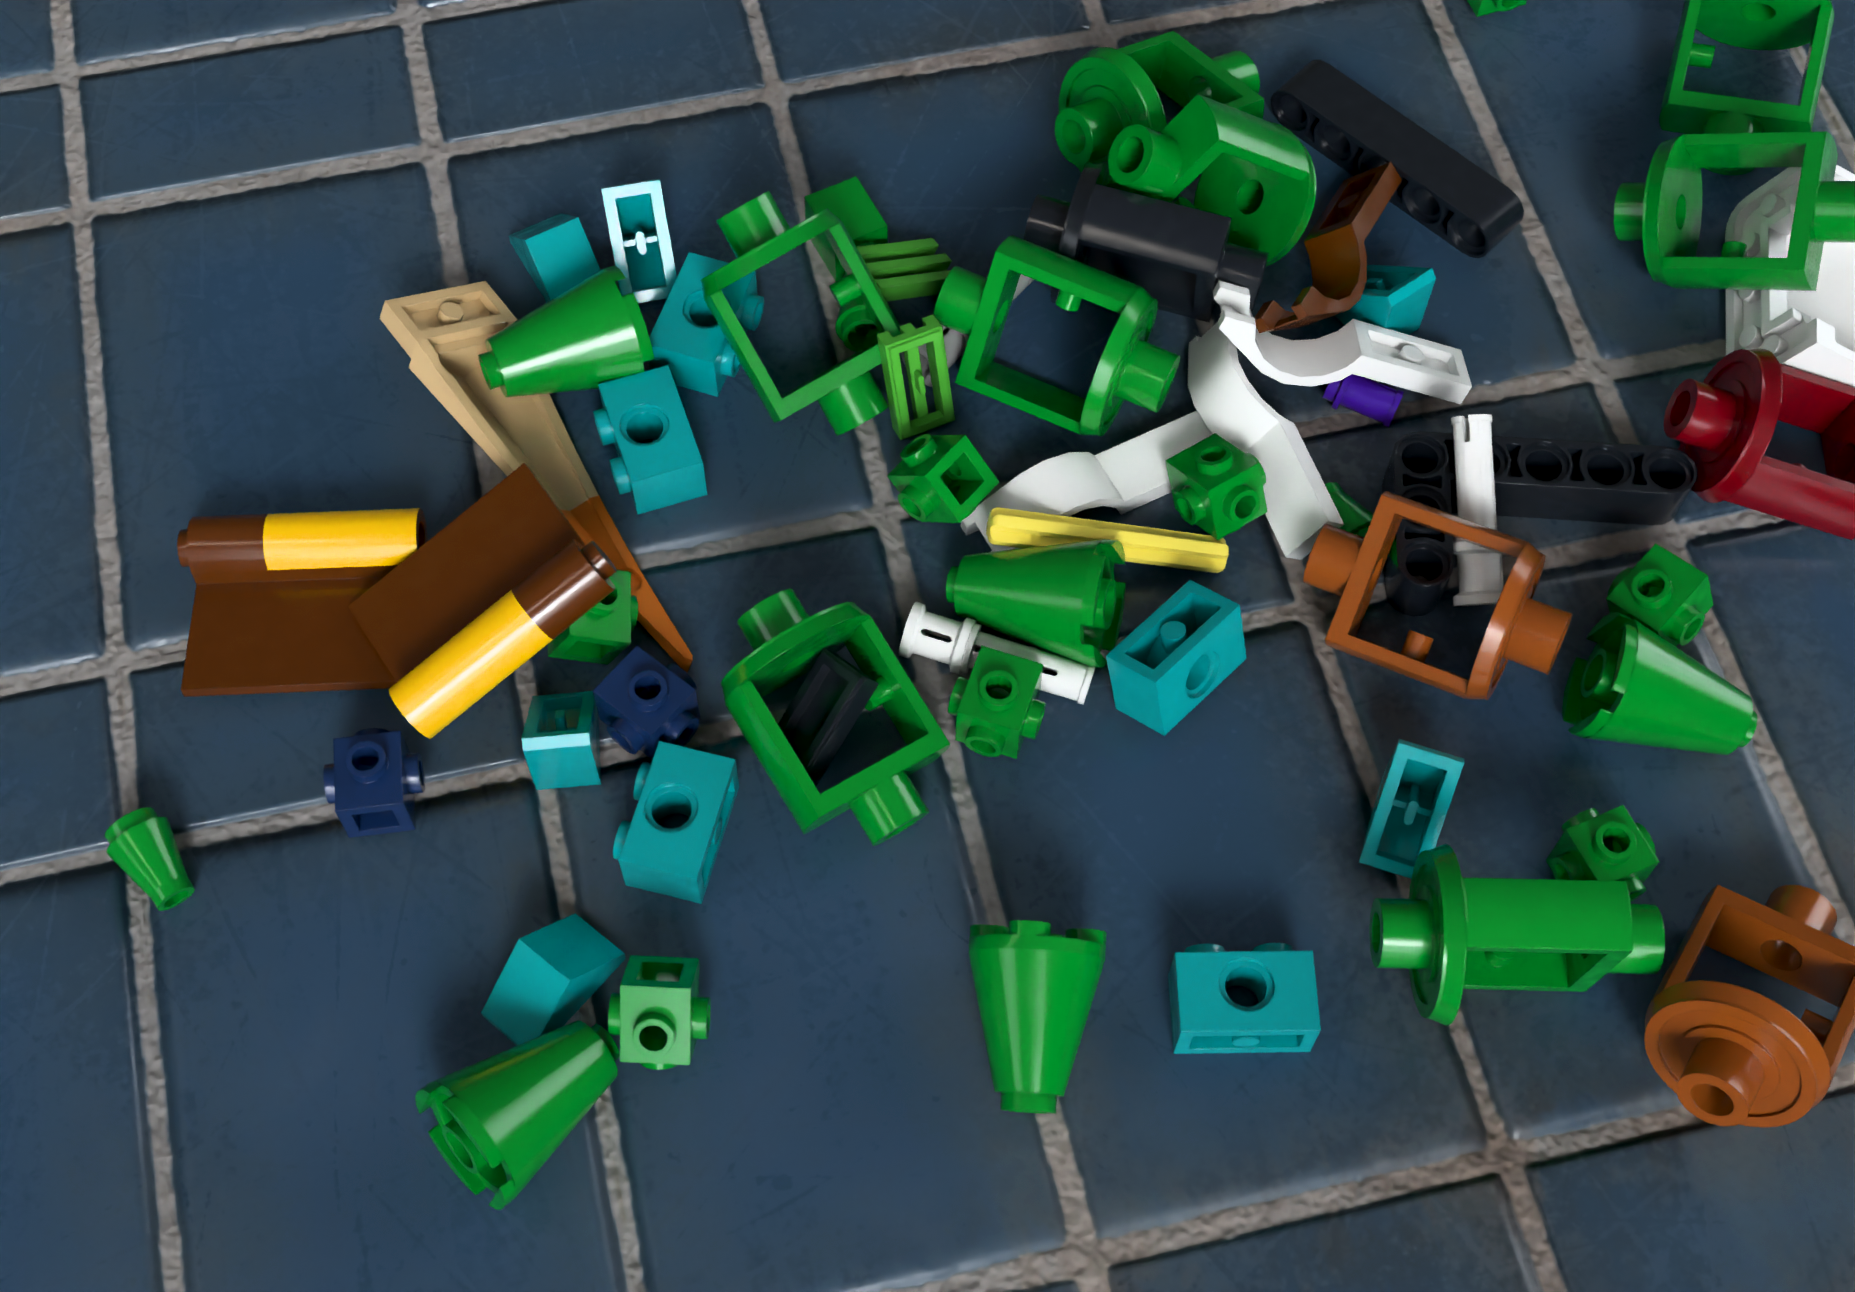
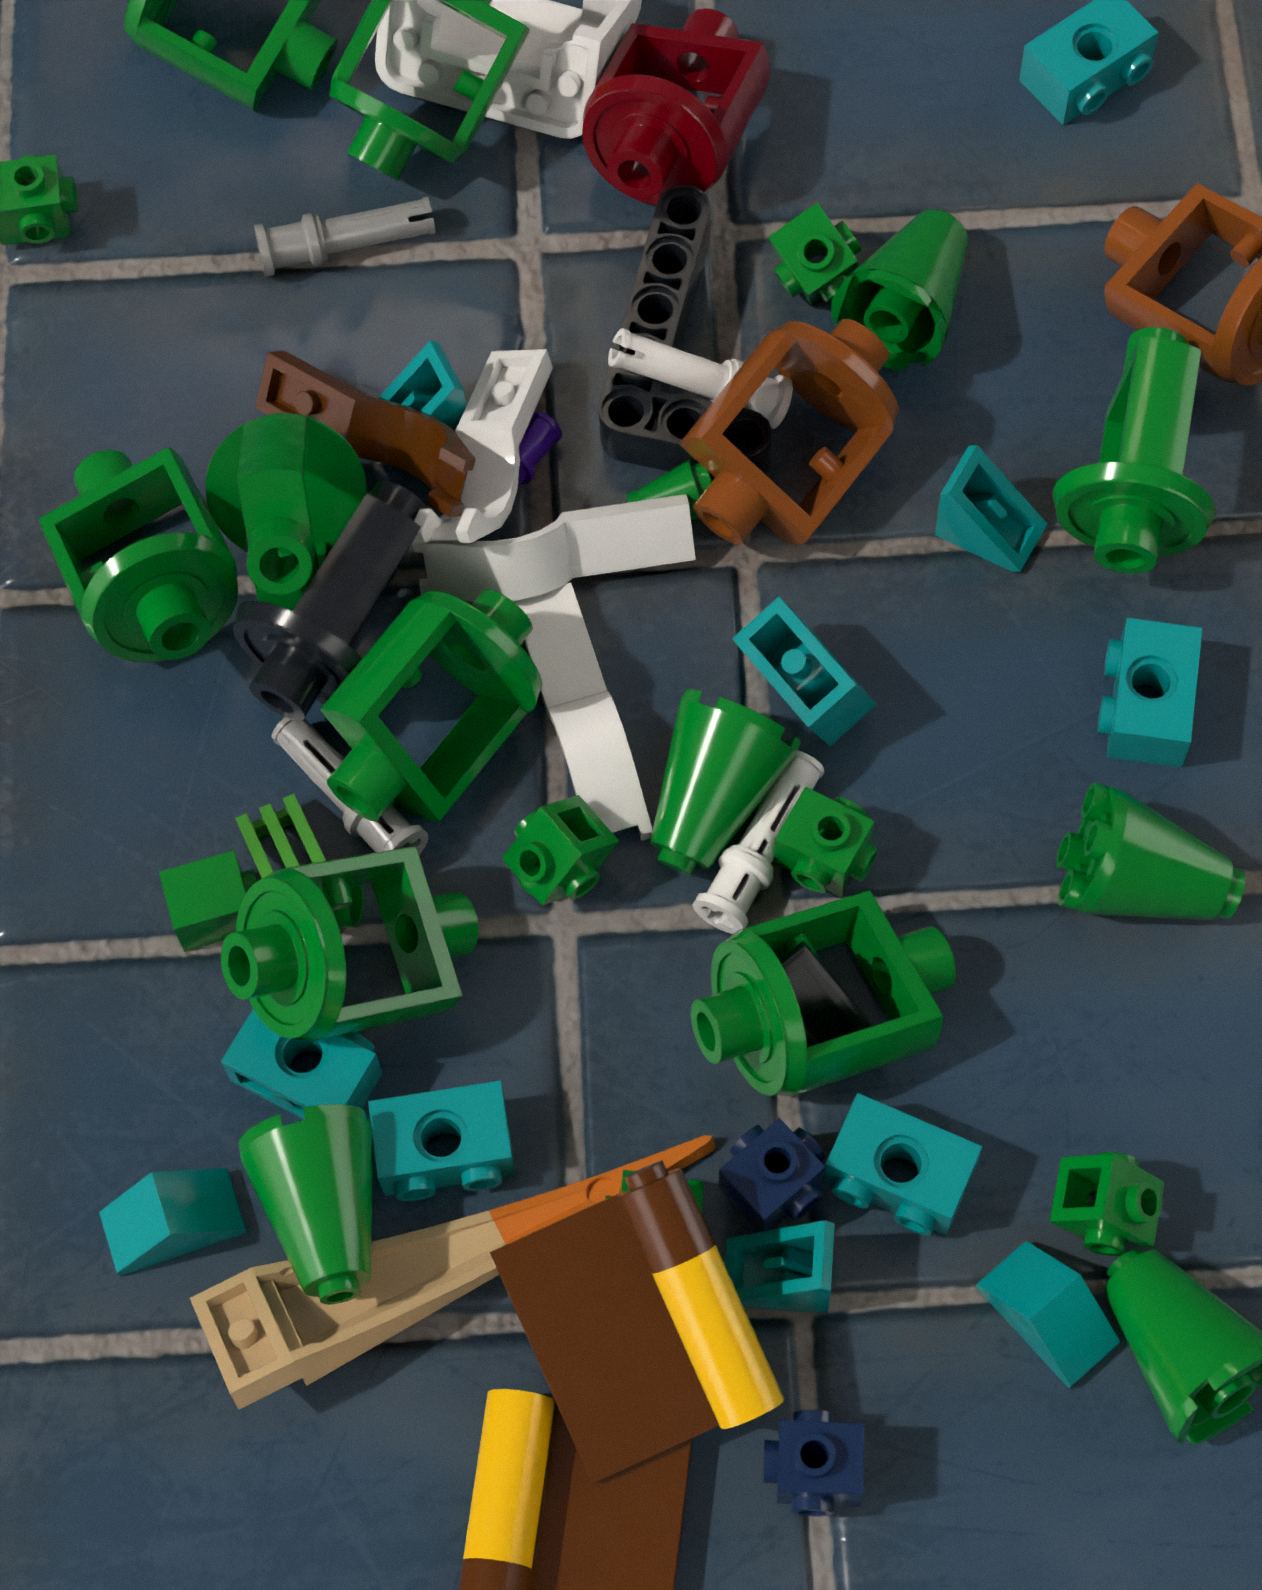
camera: 75 degrees left, 5 degrees up
teal slope [601,179,677,303] -> none
bright green tile [877,314,955,440] -> none
light yellow axle [986,507,1229,573] -> none
green brick [1165,433,1267,540] -> none
black beam [1271,60,1524,258] -> none
green brick [1545,805,1660,902] -> none
none -> light grey pin [254,196,436,277]

